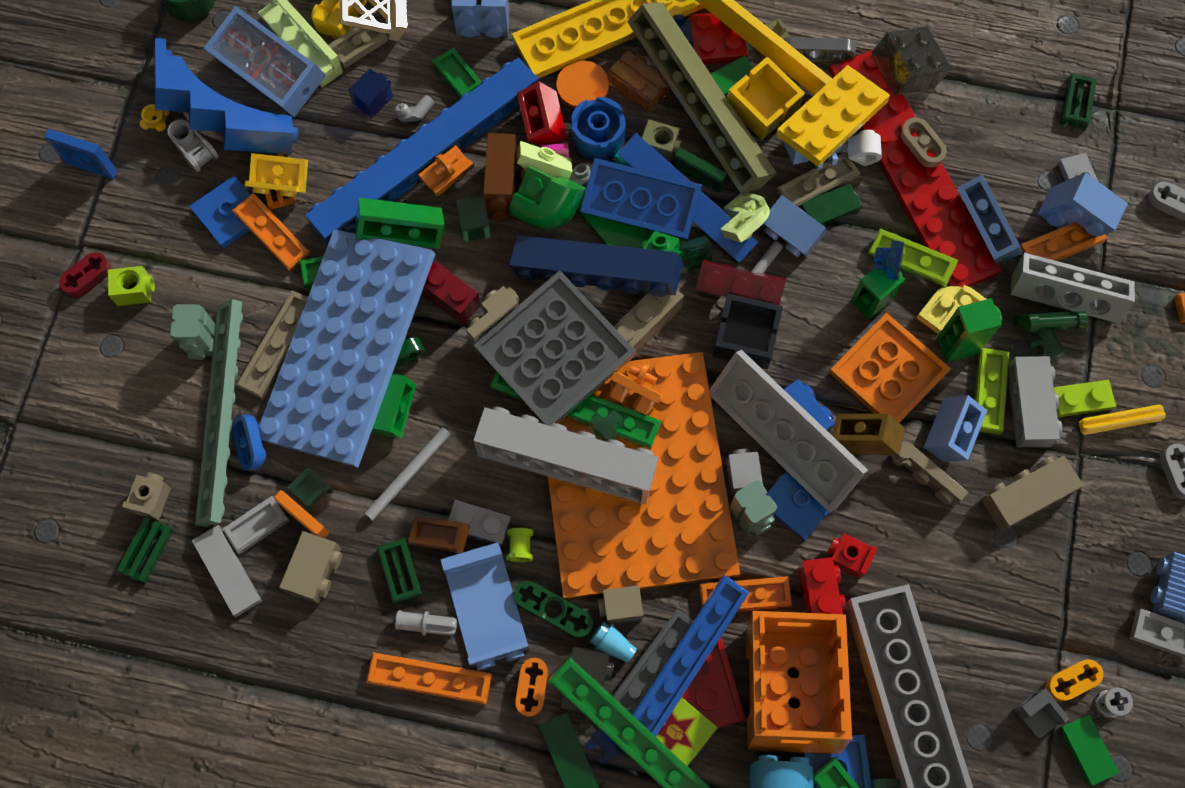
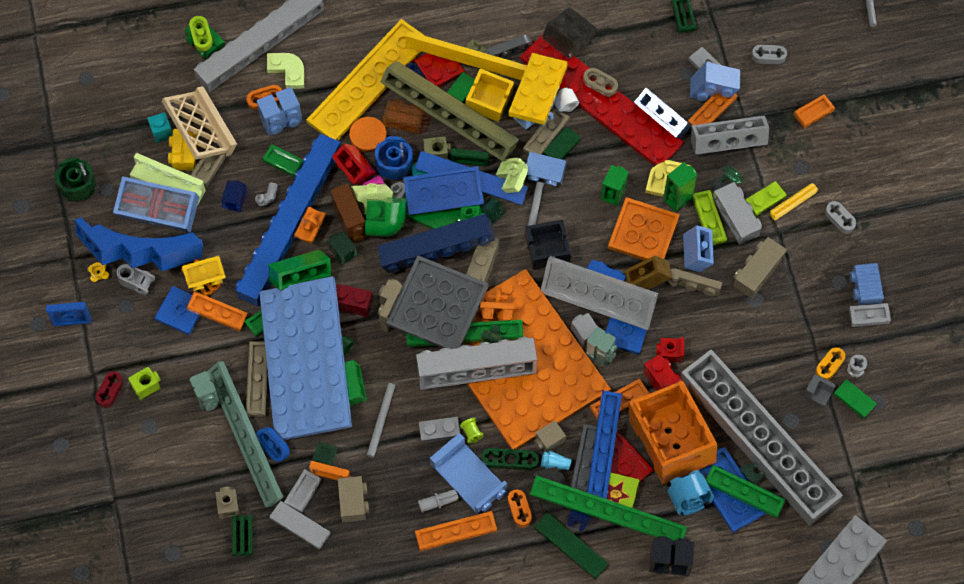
camera: 25 degrees left, 5 degrees down
dark green tile [377,538,423,605] -> none
reddish brown tile [407,516,470,554] -> none
dark red arch [696,259,785,305] -> none
lime tile [868,229,958,287] -> none
clear blue tile [874,240,904,281] -> none
dark green plate [1013,311,1088,332] -> none

